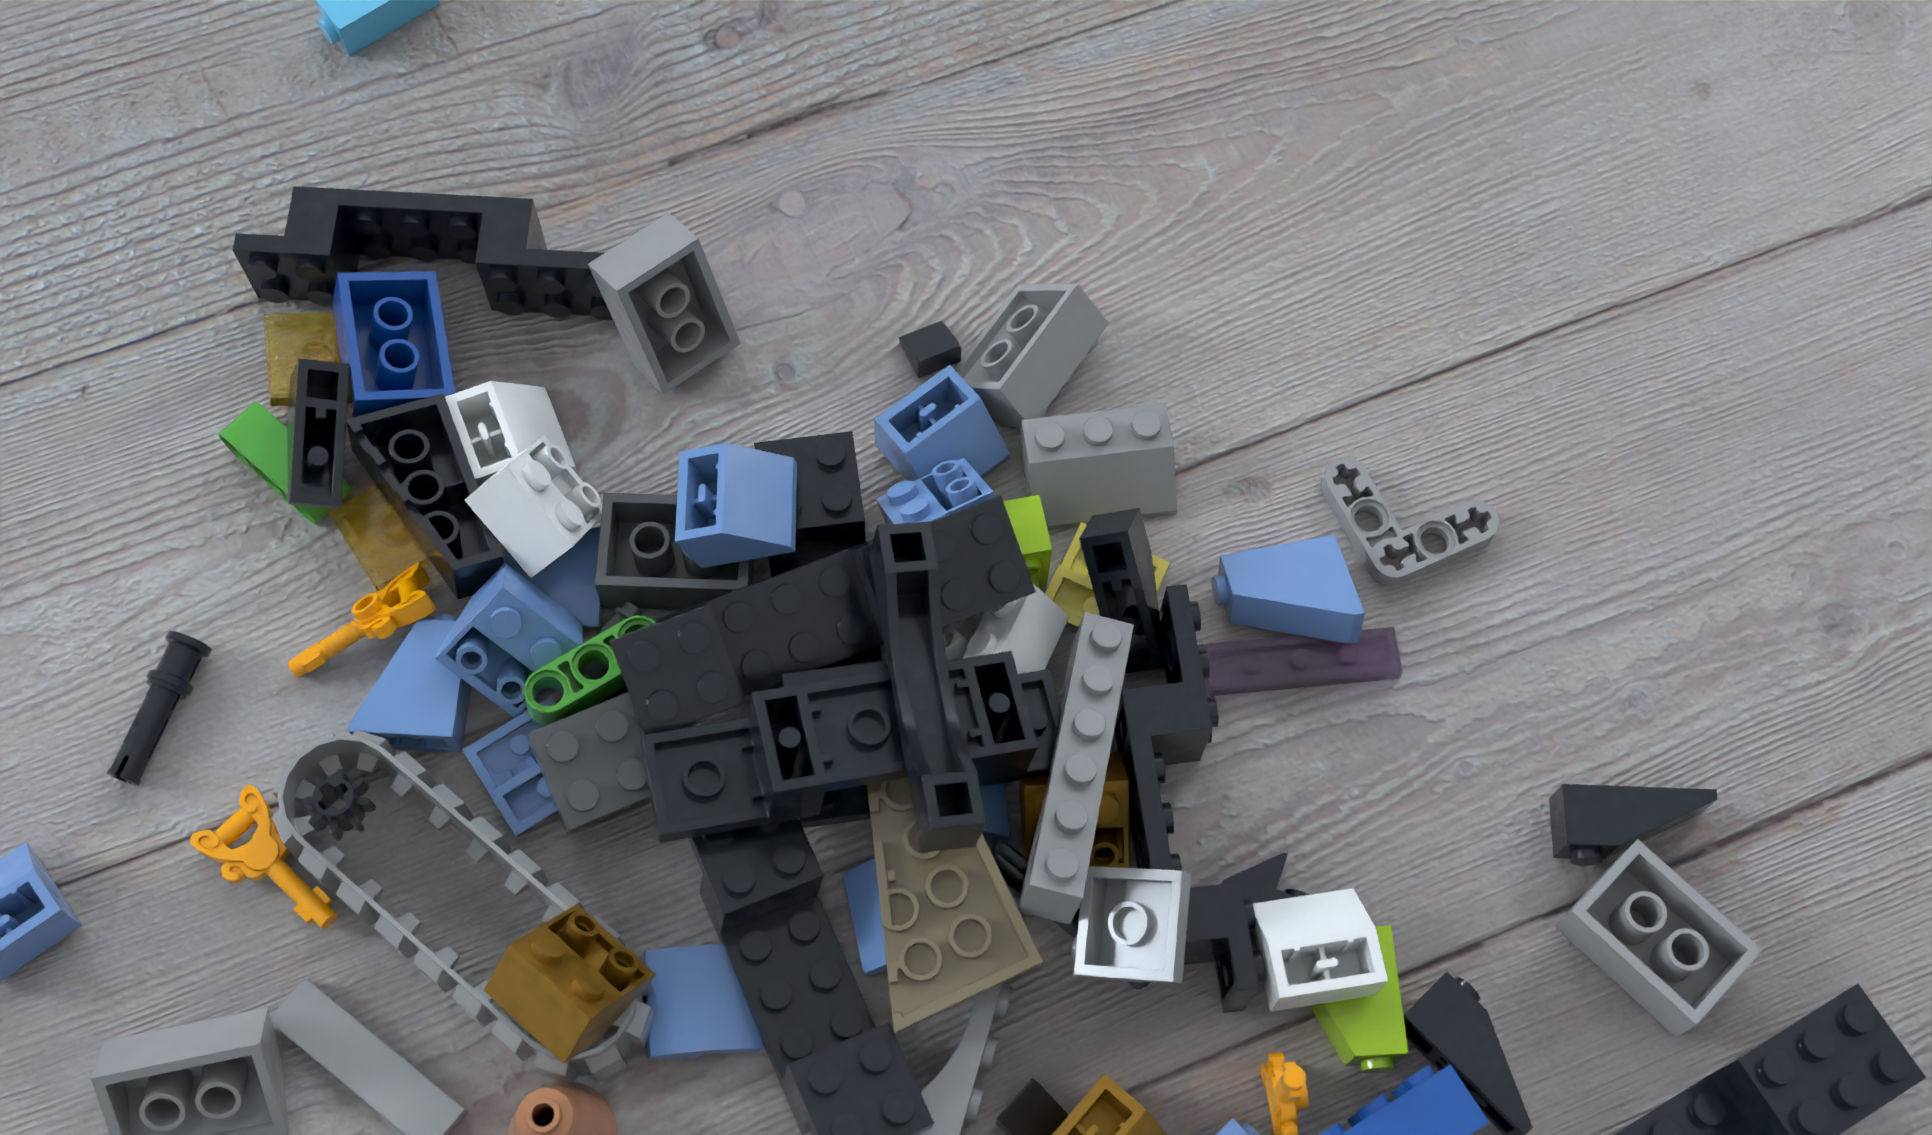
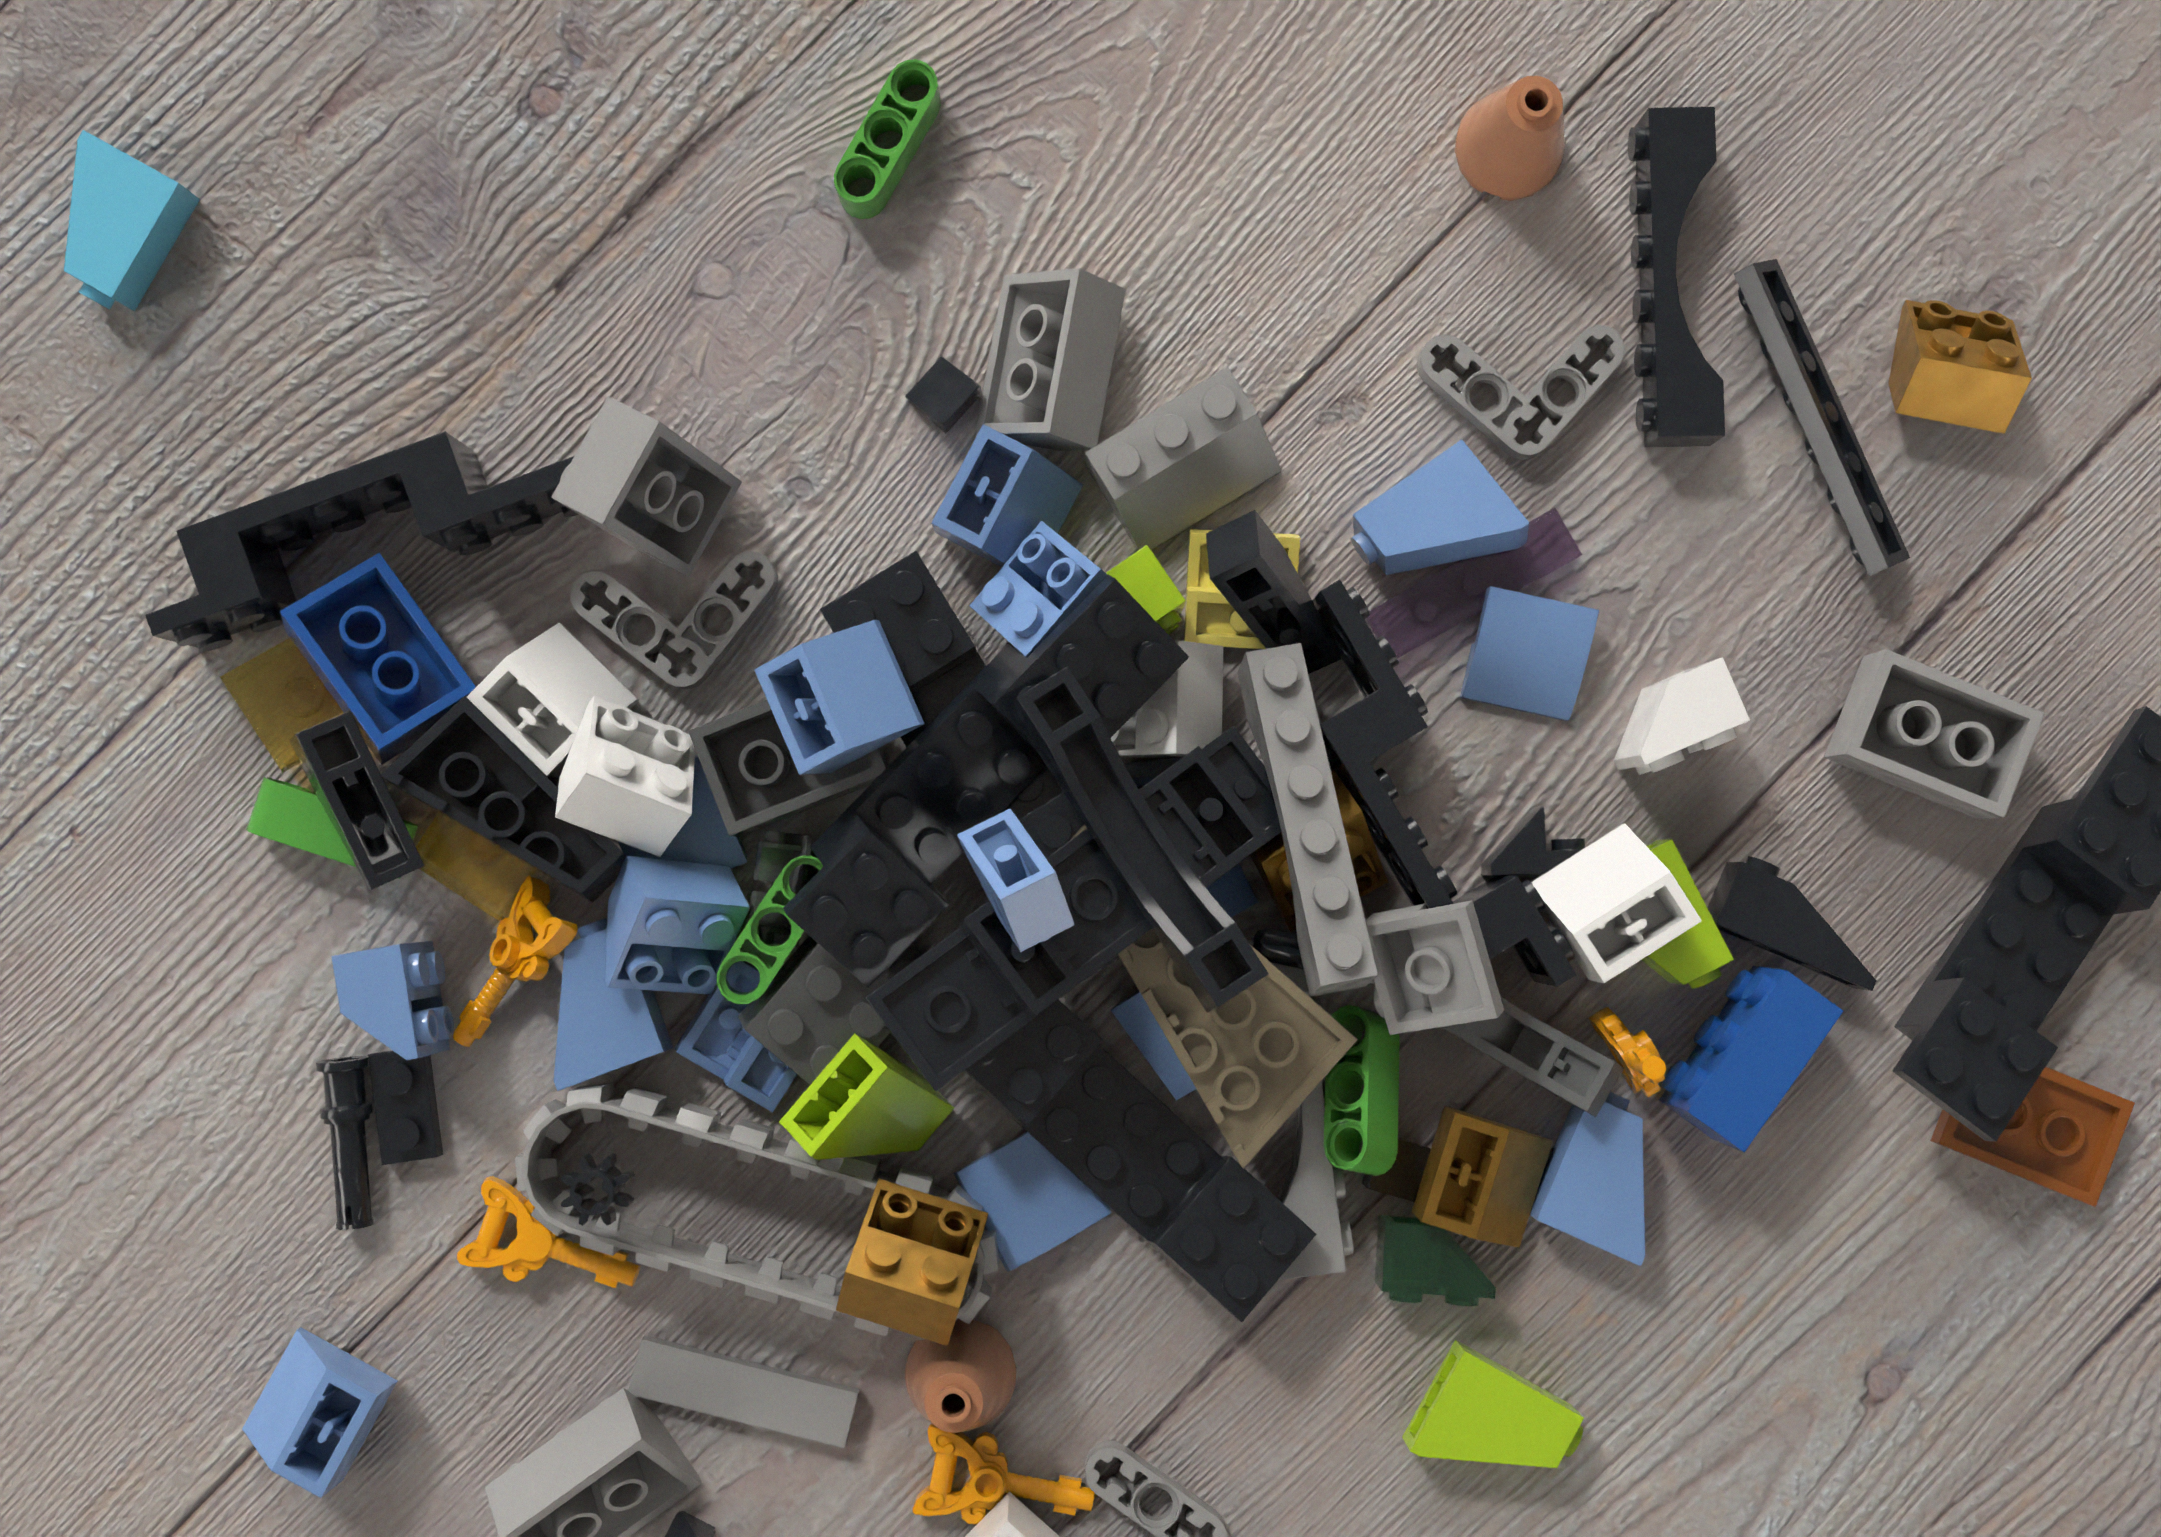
camera: 20 degrees left, 20 degrees up
black slope [1549,784,1718,866] -> none
none -> medium blue slope [331,941,454,1060]
none -> black plate [368,1050,443,1165]
none -> light grey beam [570,551,778,689]
none -> lime slope [779,1033,954,1160]
none -> bright green beam [834,59,941,219]
none -> medium blue slope [957,809,1075,952]
none -> bright green beam [1324,1005,1400,1176]
none -> dark grey arch [1440,996,1624,1117]
none -> nougat cone [1455,76,1565,201]
none -> medium blue slope [1460,586,1599,721]
none -> white slope [1614,657,1750,775]
none -> black arch [1628,107,1725,447]
none -> black plate [1734,259,1910,576]
none -> pearl gold slope [1888,300,2032,434]

